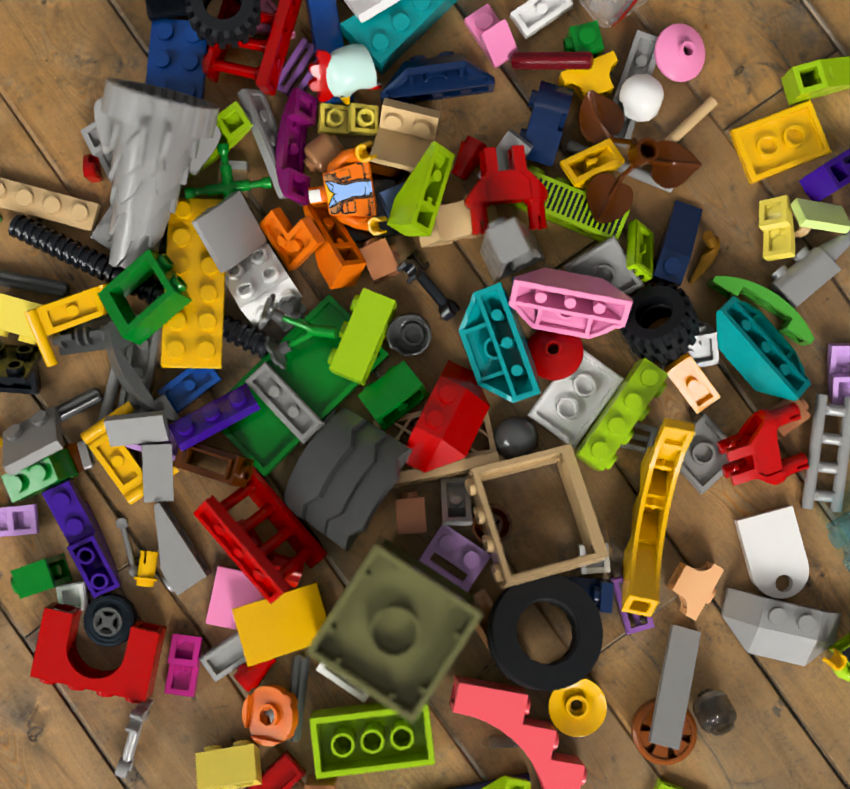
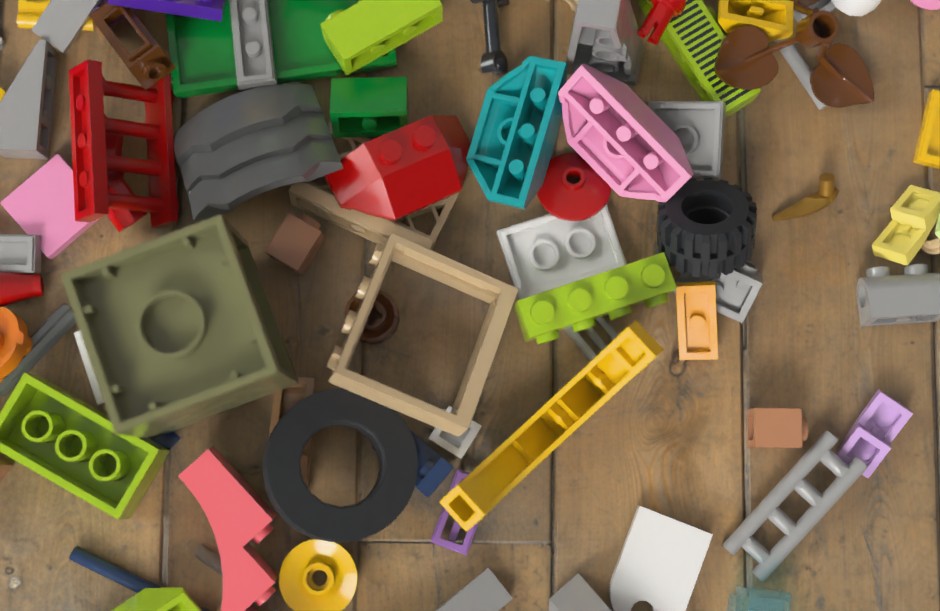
camera: 40 degrees right, 5 degrees down
yellow tile [231,582,327,667] -> none
dark grey hair [386,313,433,356] -> none
lavender plate [418,525,491,592] -> none
light grey slope [441,478,472,526] -> none
dark grey hair [494,416,539,460] -> none
lime tile [626,219,654,282] -> none
dark blue slope [648,200,703,287] -> none
tan piece [664,97,717,143] -> none
light nougat brick [666,561,724,621] -> none
light grey tile [679,413,732,495] -> none
bright green slope [706,276,814,346] -> none
teal wedge [716,296,811,401] -> none
red connector [717,402,809,486] -> none

